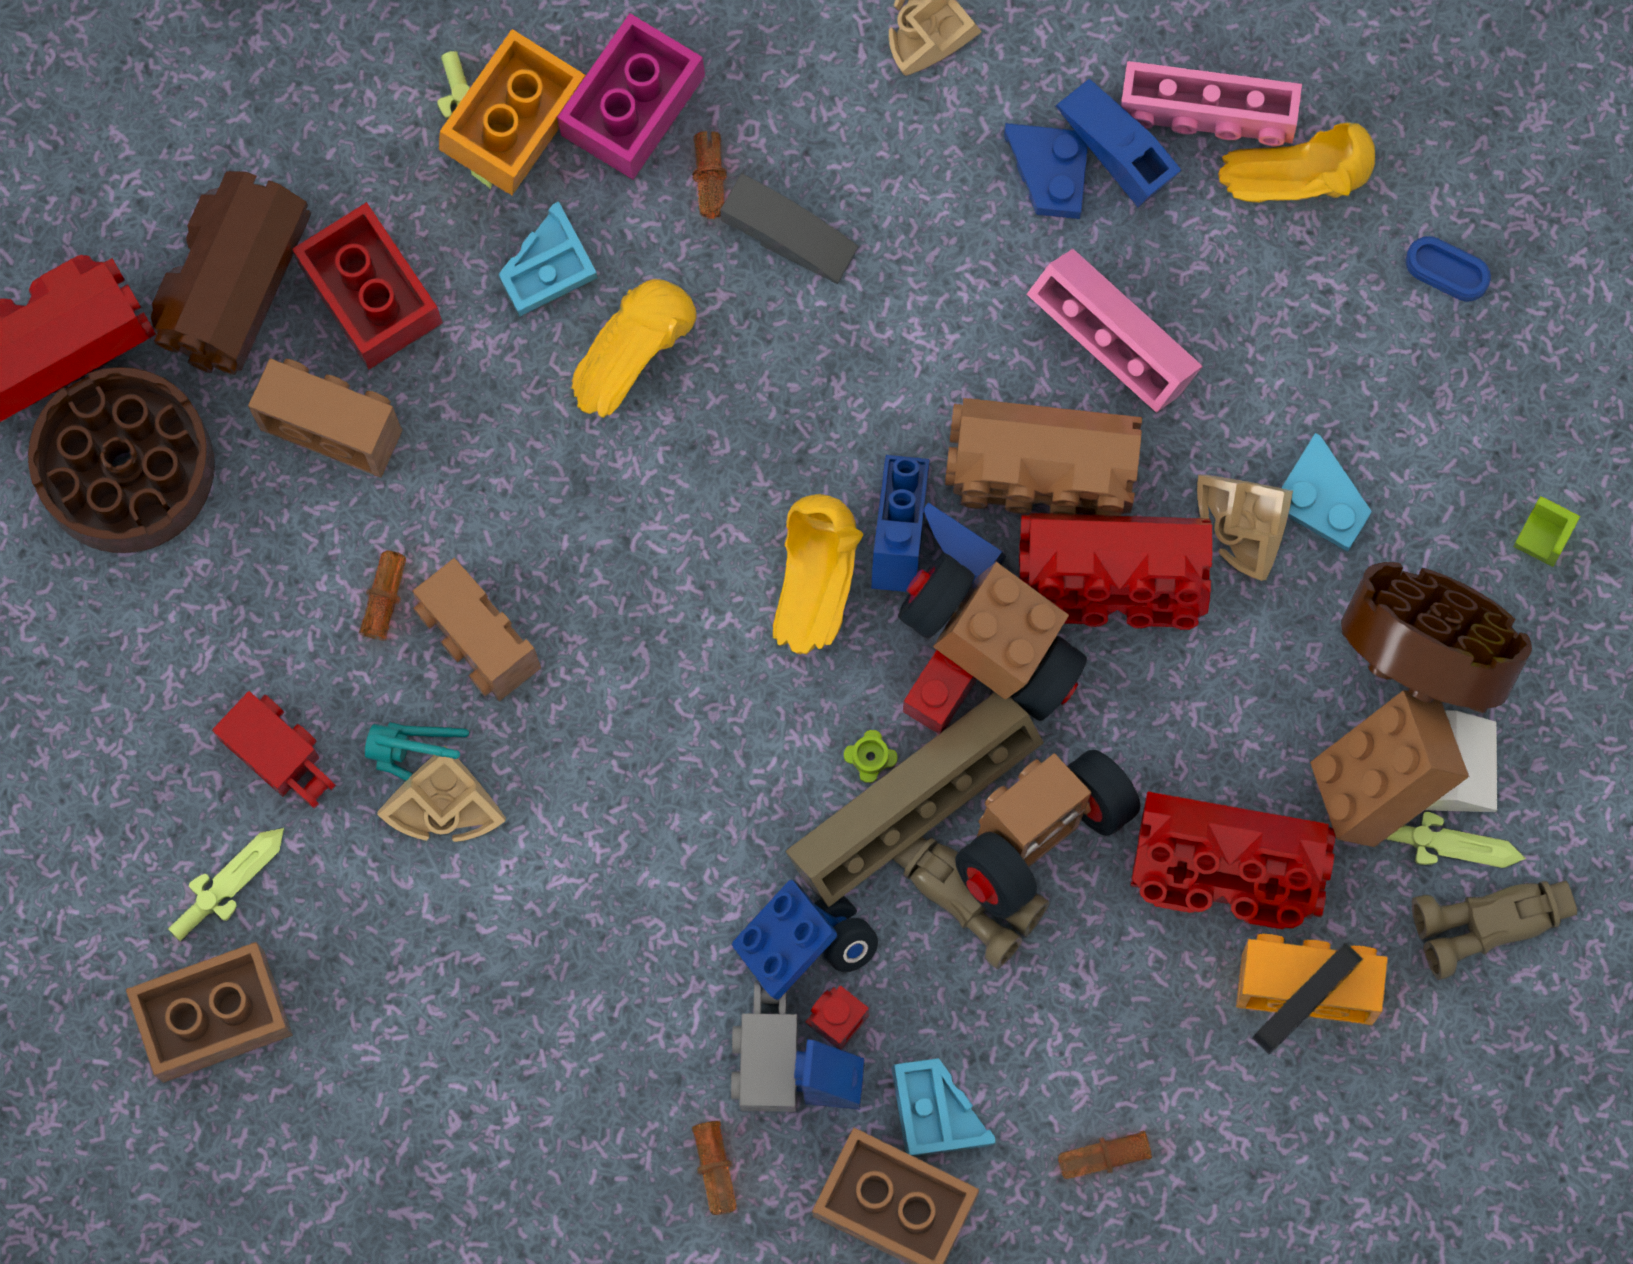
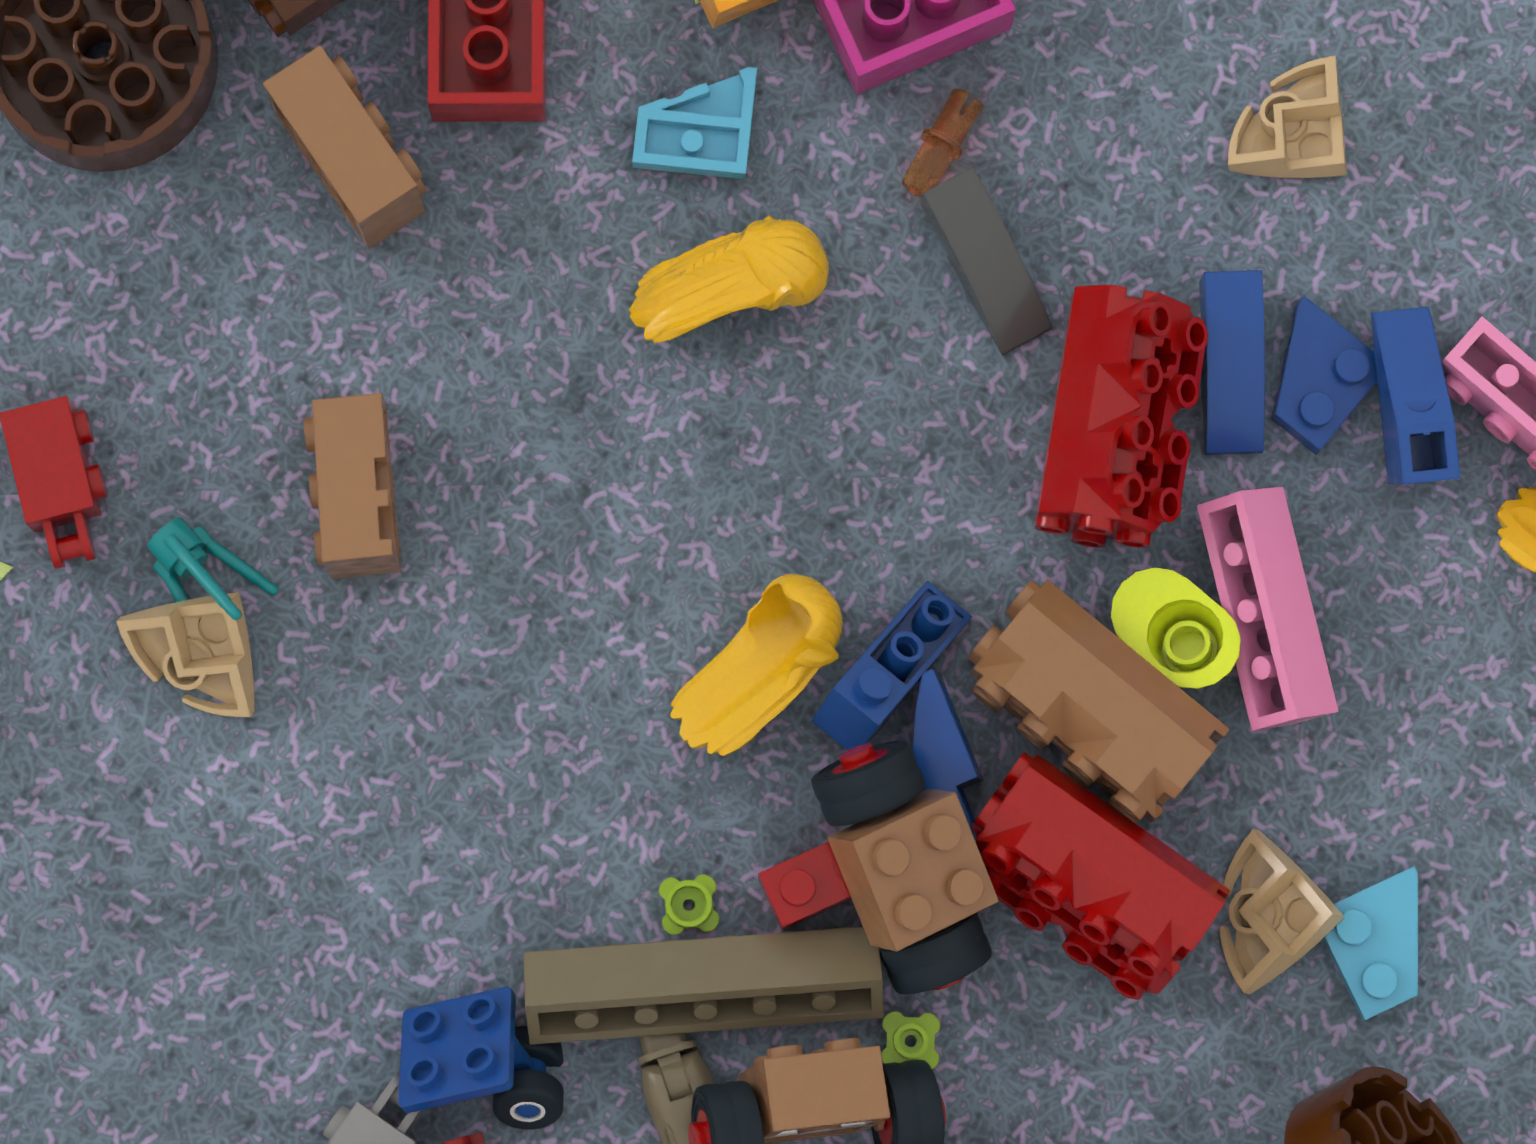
camera: 25 degrees right, 5 degrees up
clear orange axle [358,550,406,641] -> none
none -> lime plate [881,1011,940,1069]
none -> red brick [1035,284,1208,548]
none -> neon yellow piece [1111,568,1241,689]
none -> blue slope [1199,270,1265,455]

